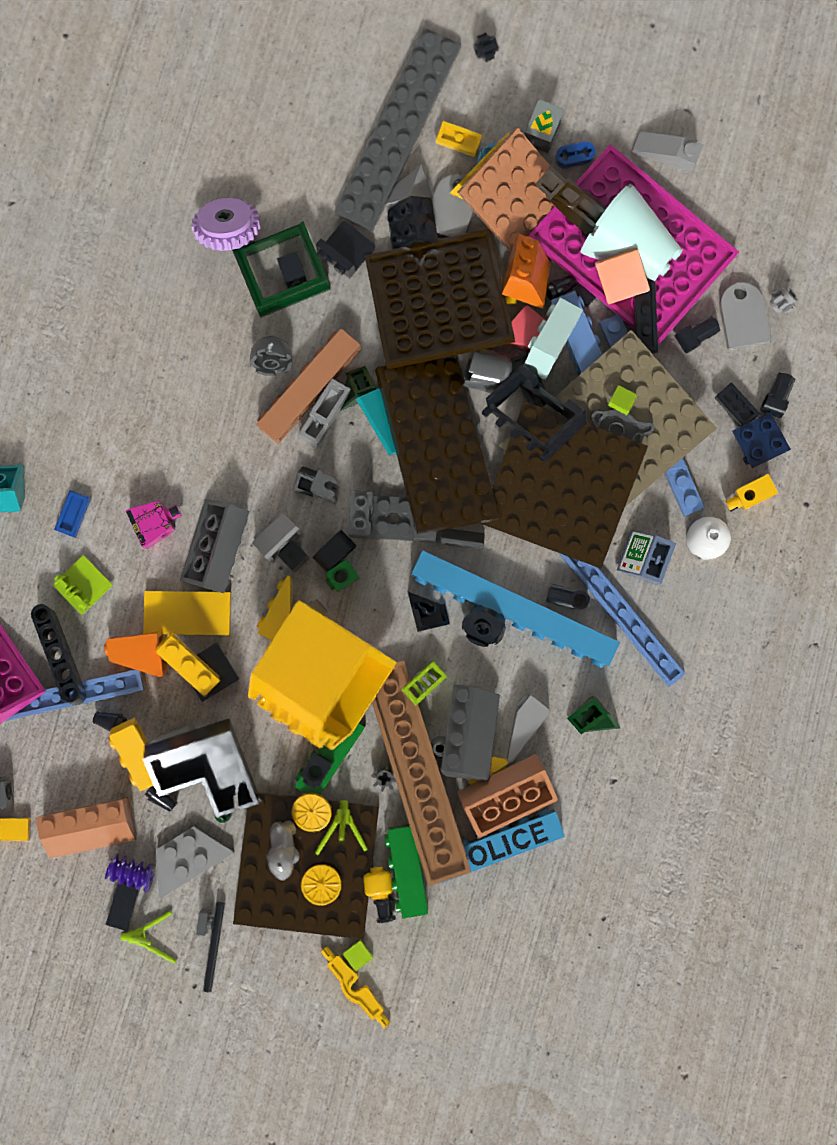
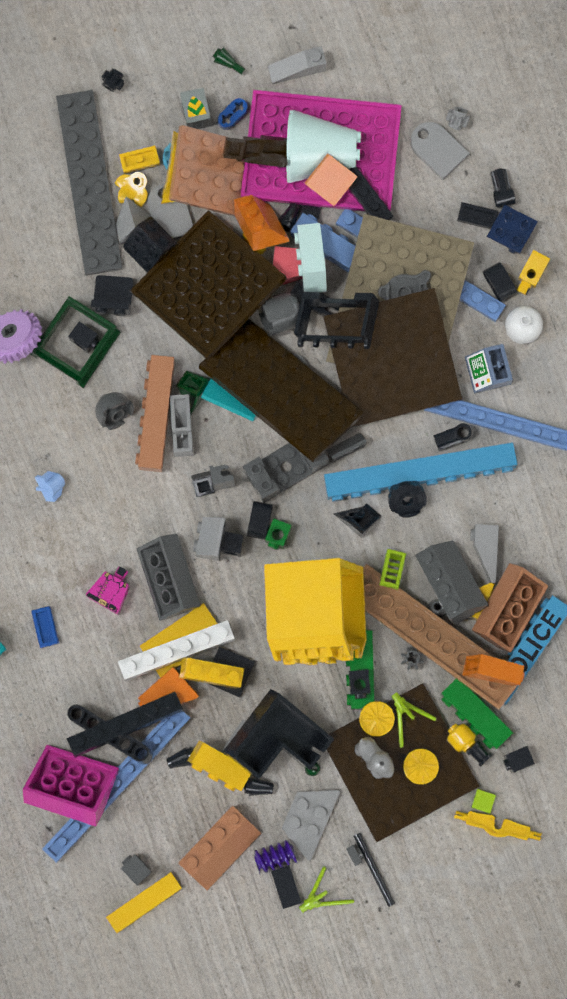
camera: 35 degrees left, 5 degrees down
lime hinge [52,555,113,615] -> none
yellow slope [257,575,293,641] -> none
dark green slope [567,696,620,735] -> none
lime tile [608,385,638,415] -> none
black piece [674,315,721,354] -> none
none -> light blue piece [35,471,65,502]
none -> black plate [66,692,183,758]
none -> yellow plate [115,172,148,208]
none -> white brick [118,620,235,681]
none -> dark green cone [212,47,245,75]
none -> orange slope [462,654,525,686]
none -> black beam [483,262,517,302]
none -> black brick [503,746,535,774]

